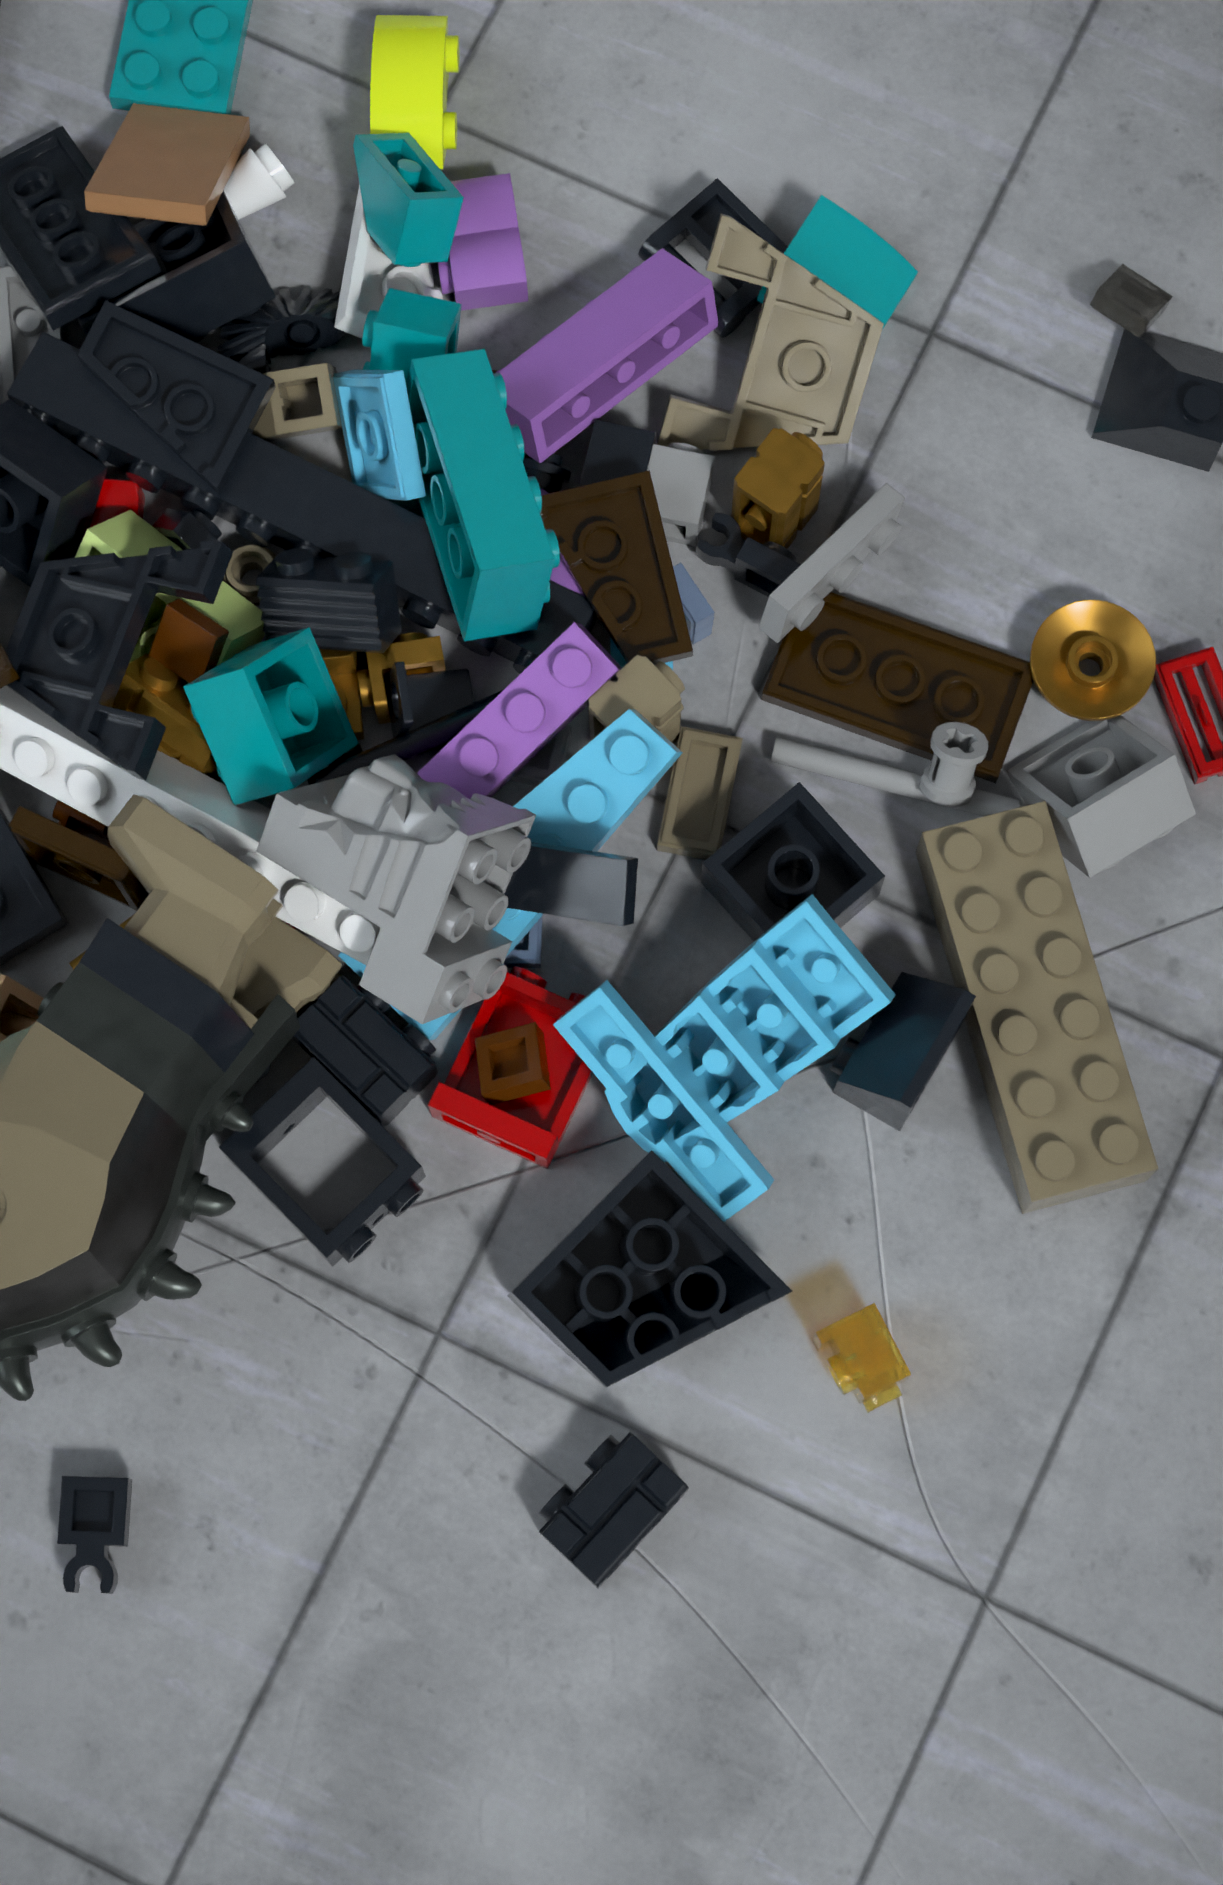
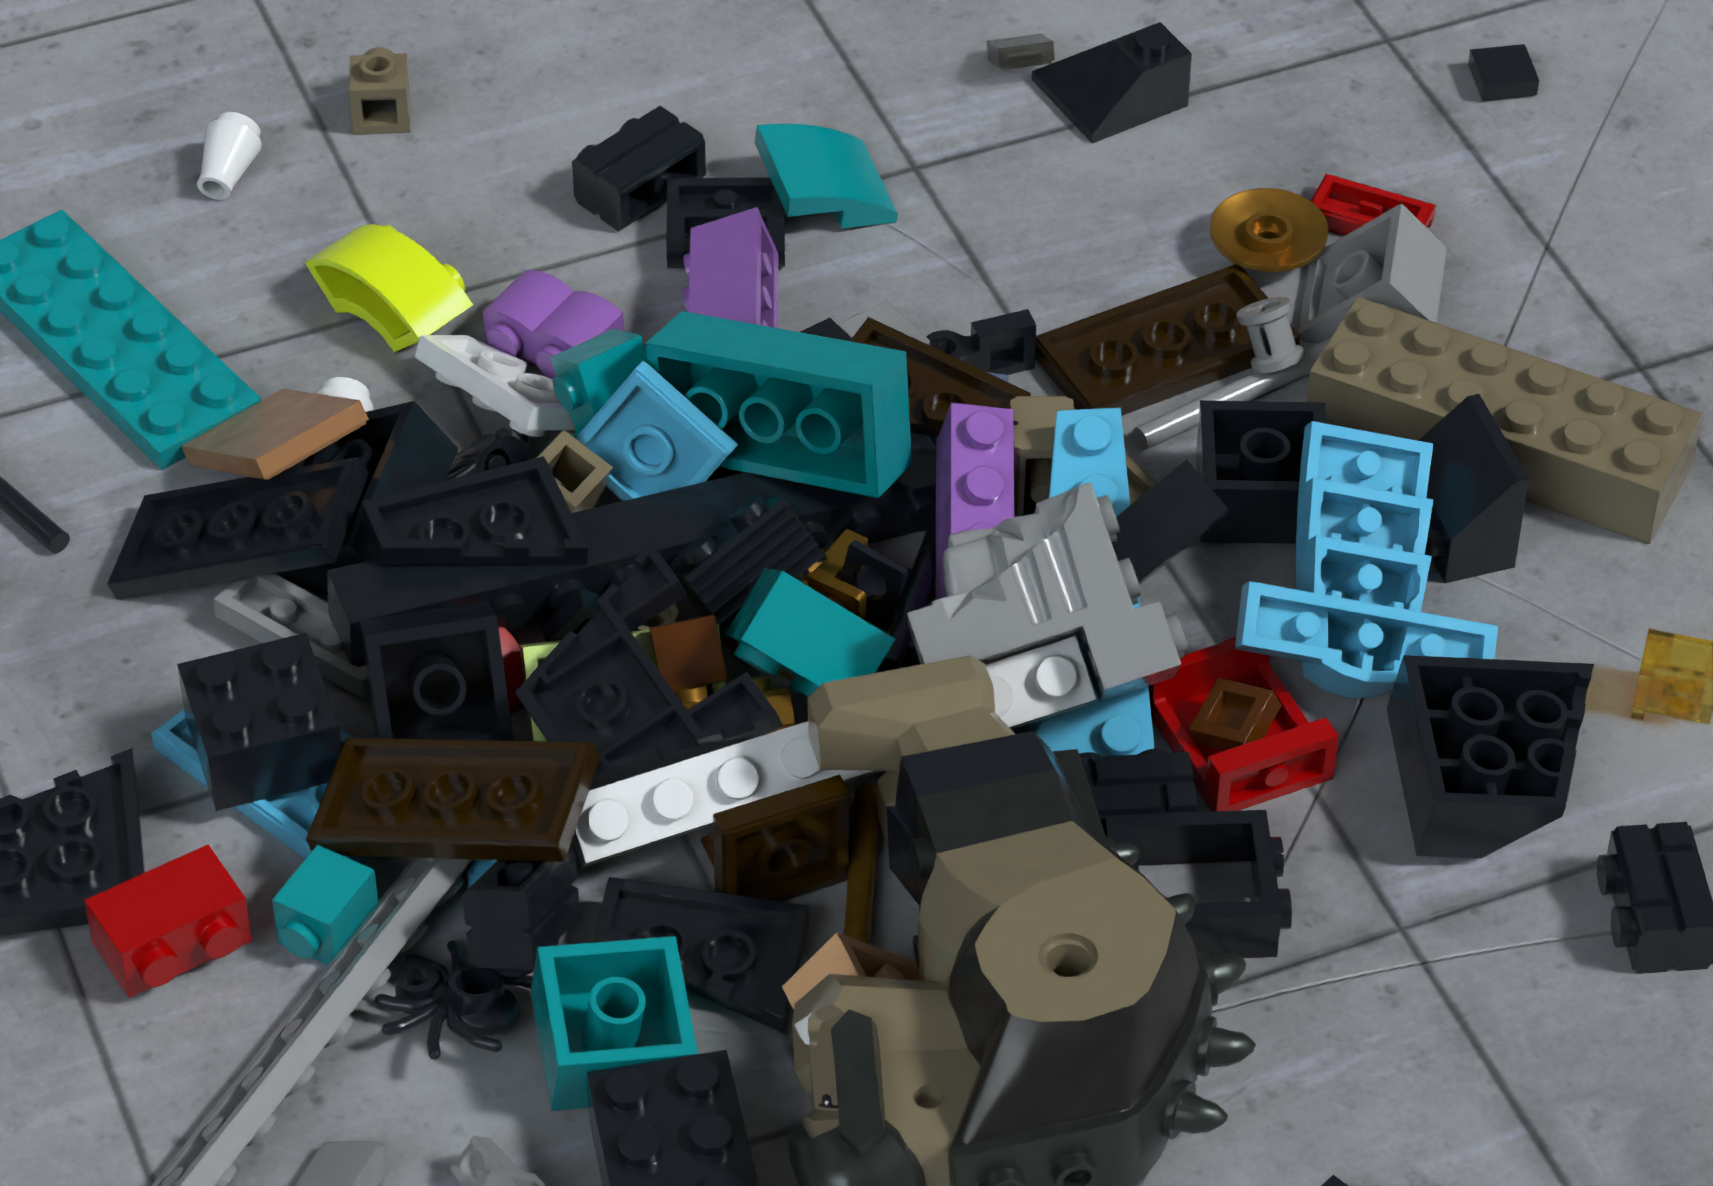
camera: 50 degrees left, 30 degrees down
teal slope [353,133,464,267] -> none
dark tan wing [656,213,884,451] -> none
pearl gold brick [731,428,825,549] -> none
light grey plate [759,483,906,643] -> none
none -> black brick [572,106,706,232]

